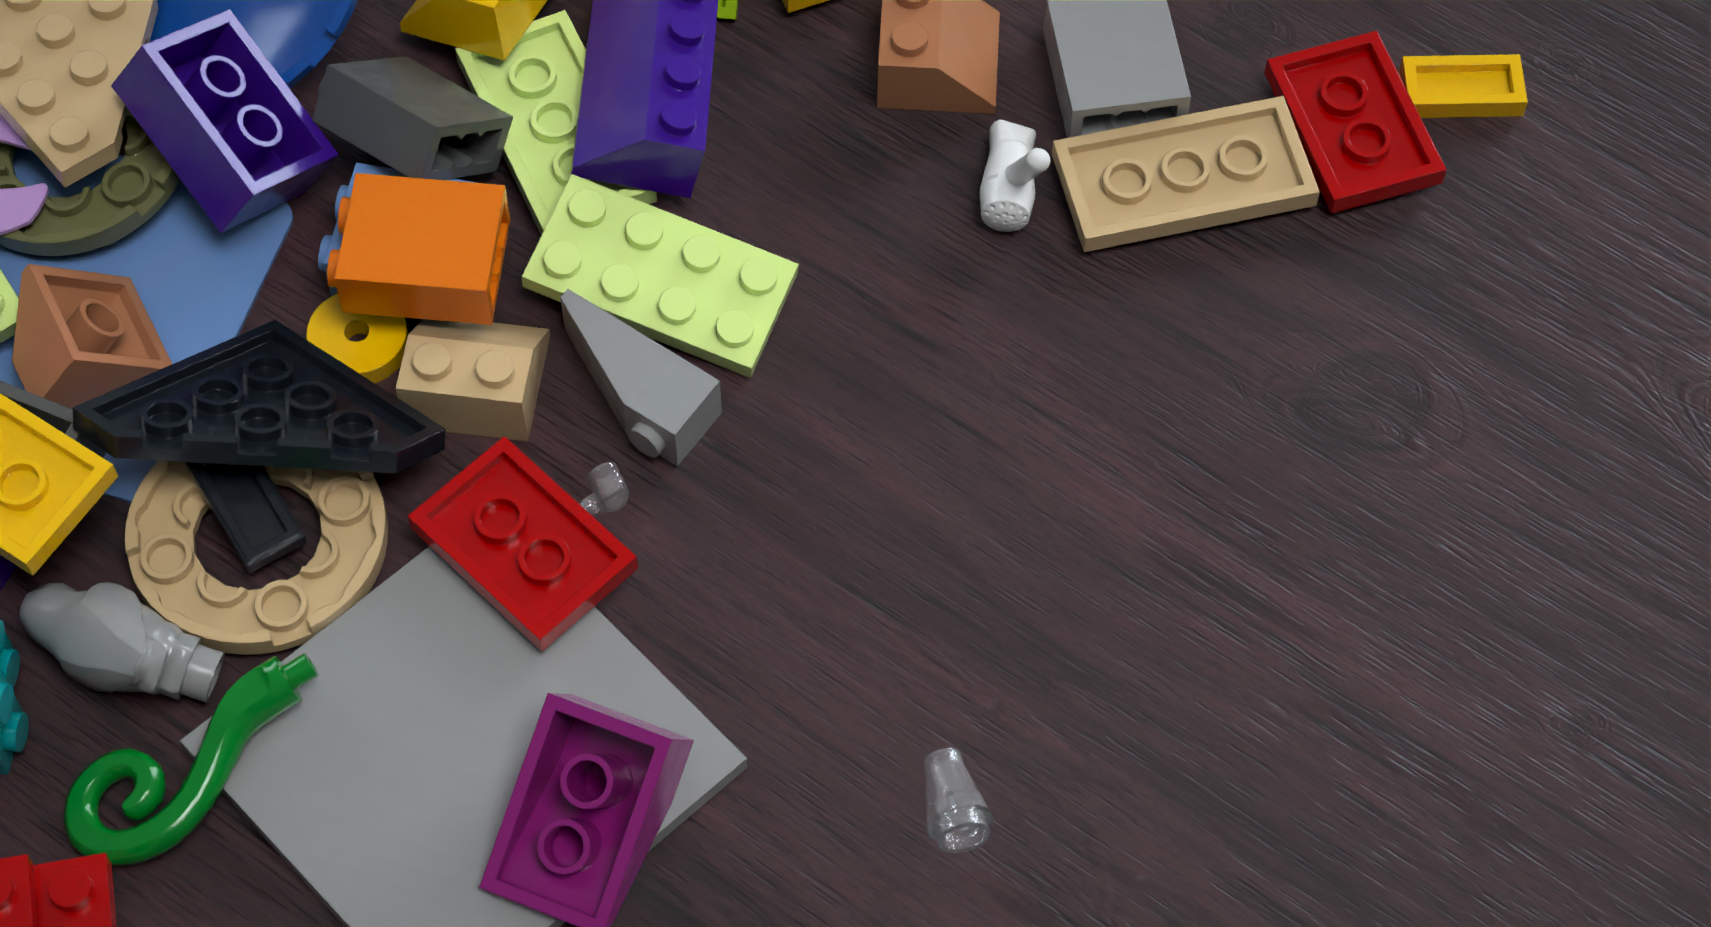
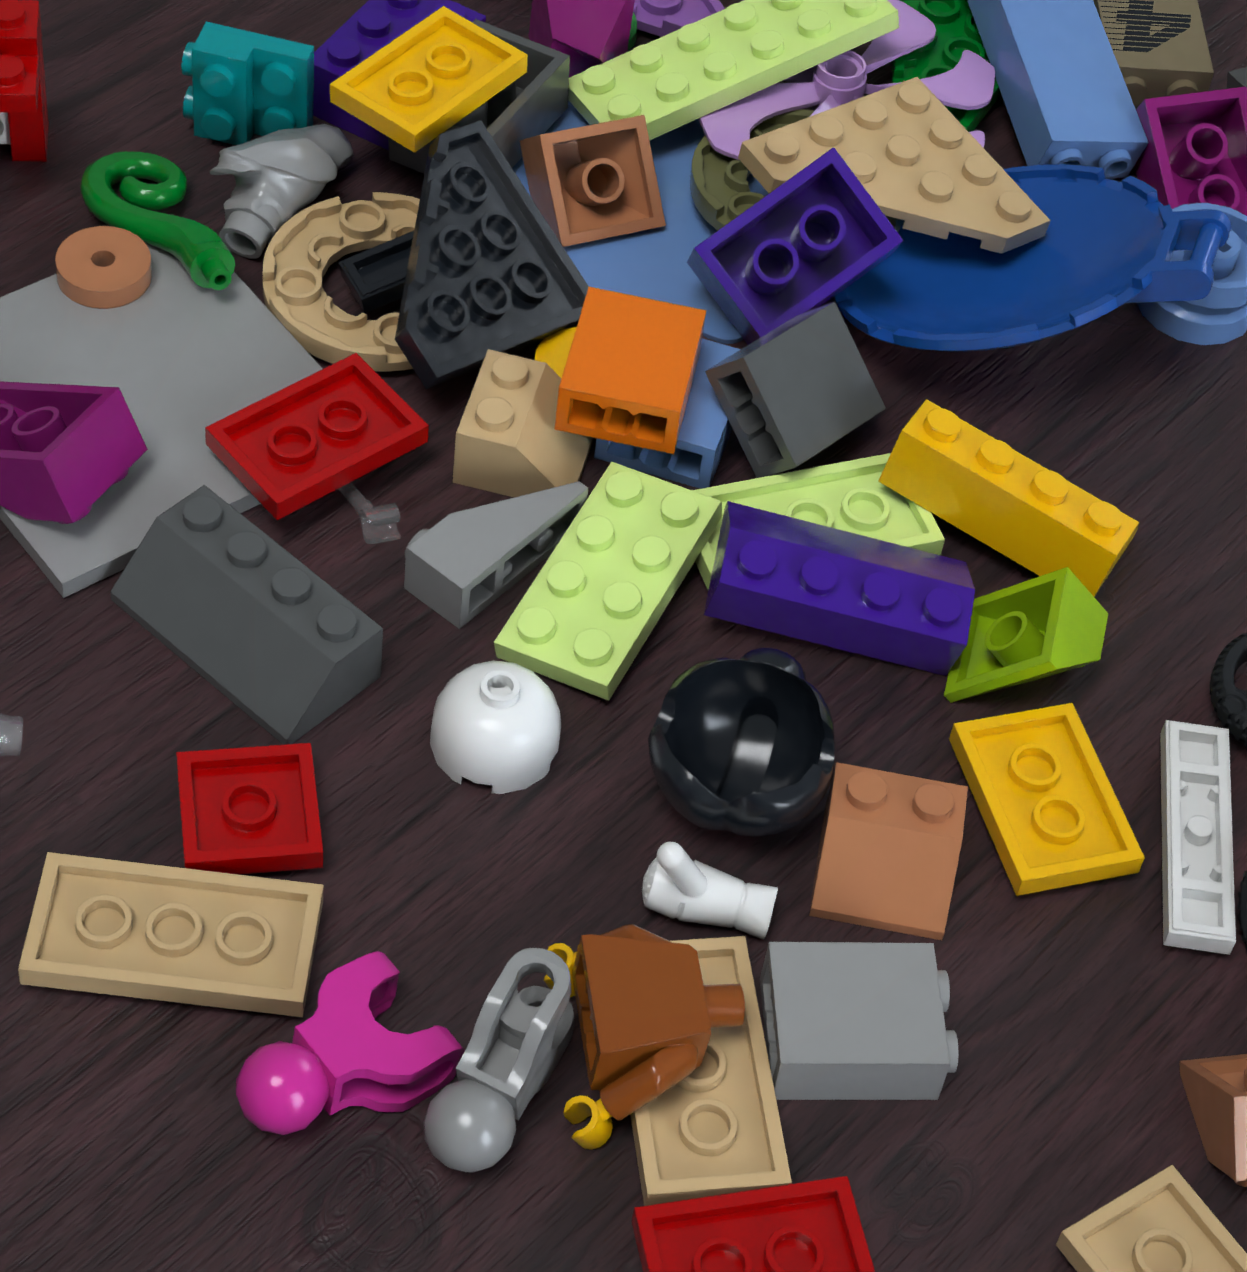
camera: 90 degrees right, 10 degrees down
none -> tan plate [18,852,324,1017]
none -> nougat piece [55,226,152,309]
none -> dark grey slope [110,485,383,745]
none -> red plate [176,743,323,874]
none -> dark pink piece [236,951,465,1135]
none -> light grey piece [423,948,575,1173]
none -> white cylinder [430,660,561,794]
none -> dark orange torso [543,924,745,1150]
none -> black piece [648,648,835,837]

